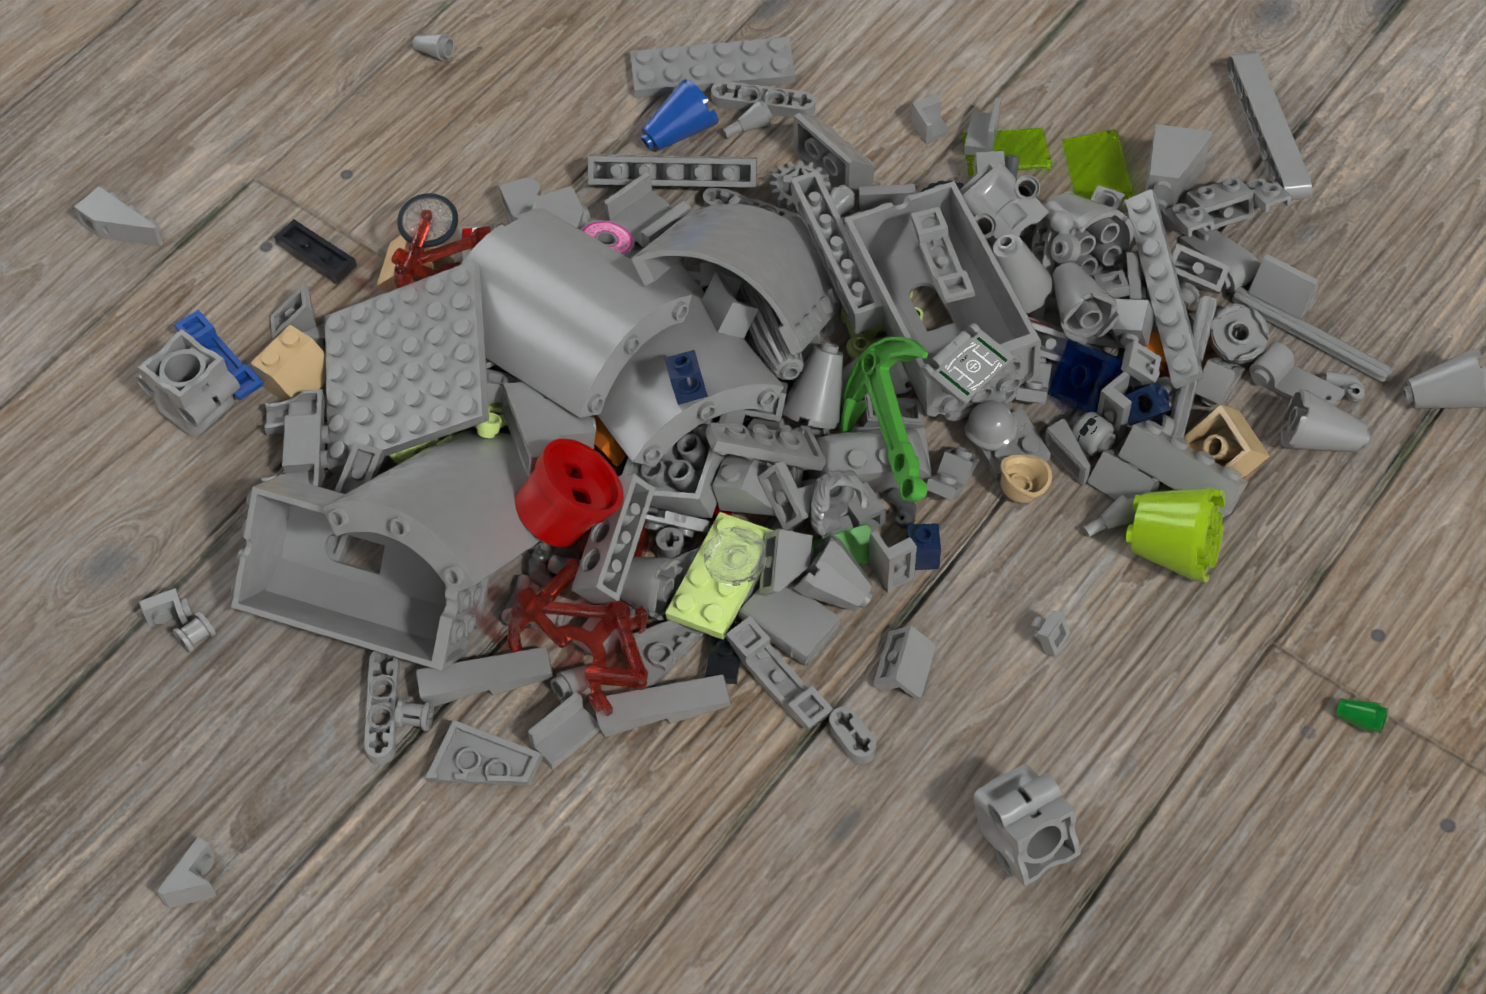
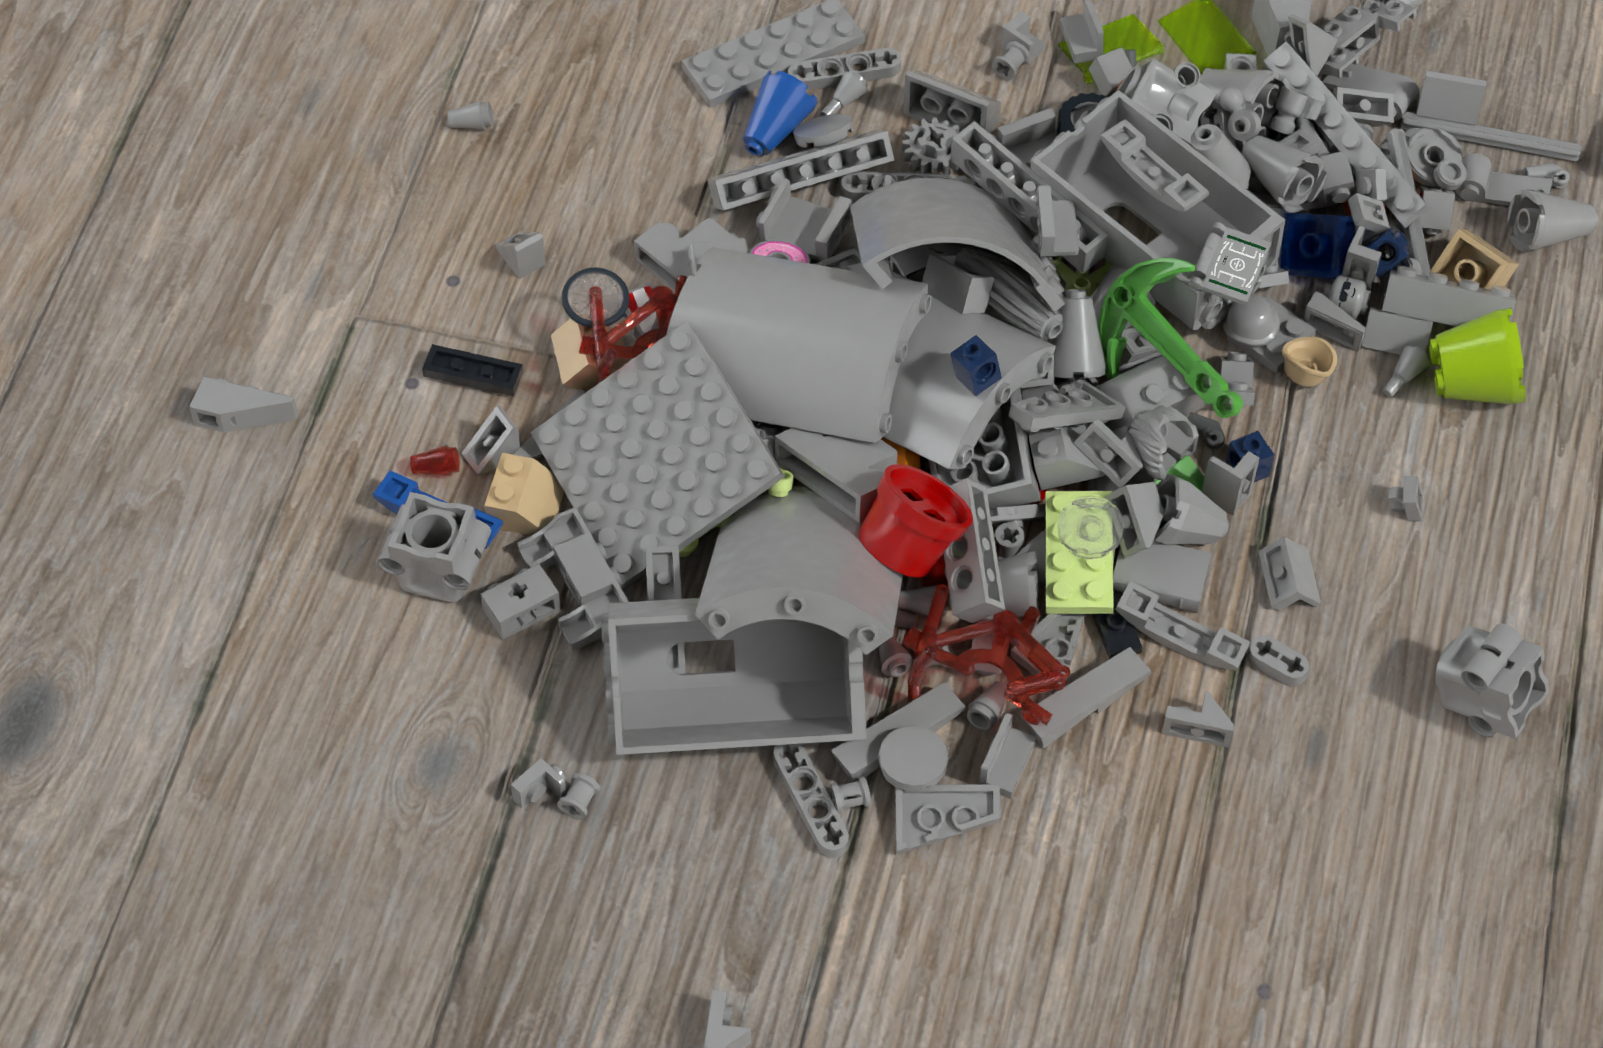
camera: 25 degrees left, 0 degrees up
none -> clear red cone [410,444,460,477]
none -> light grey brick [481,564,561,640]
none -> light grey slope [494,231,546,279]
none -> light grey tile [793,114,854,148]
none -> light grey tile [878,726,948,792]
none -> light grey bush [992,41,1030,80]
none -> light grey panel [1036,185,1079,256]
none -> light grey slope [1162,691,1234,748]
none -> light grey piece [1269,86,1323,135]
none -> light grey slope [1288,14,1338,76]
none -> light grey plate [1355,168,1387,200]
none -> light grey tile [1434,158,1467,190]

